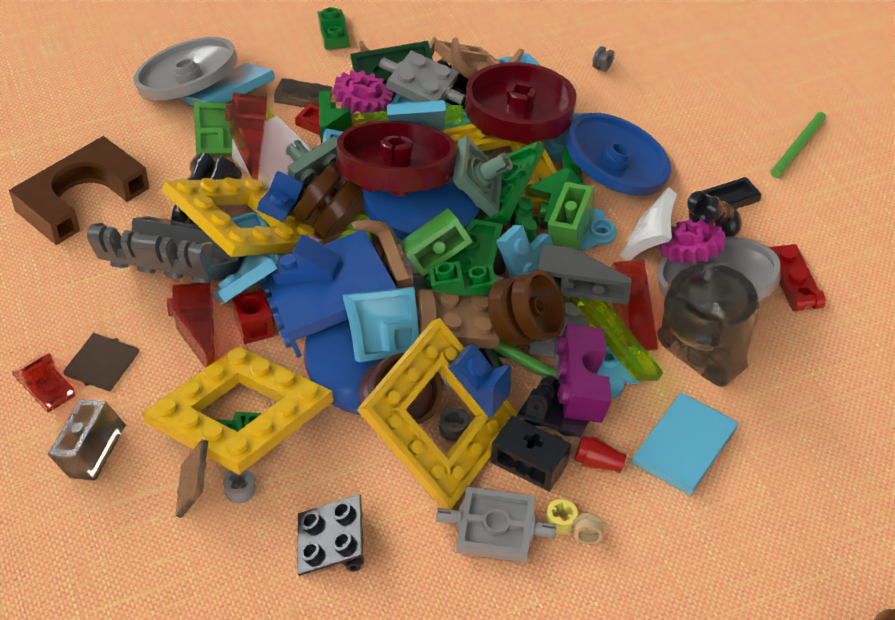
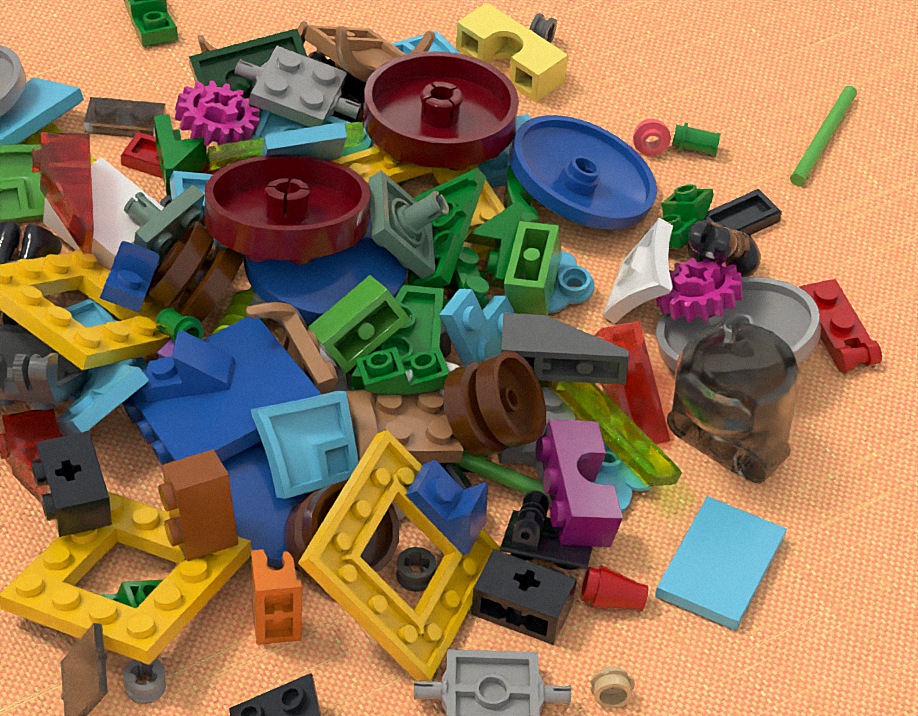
camera: 10 degrees left, 0 degrees up
red brick [232,290,274,345] -> none
light yellow bush [545,499,578,535] -> none
none -> black brick [31,431,112,537]
none -> green pin [156,308,203,343]
none -> dark orange brick [158,449,238,561]
none -> orange hinge [251,549,302,645]
none -> light yellow arch [456,2,568,103]
none -> coral plate [633,118,671,156]
none -> green slope [645,184,714,248]
none -> green pin [672,122,721,156]

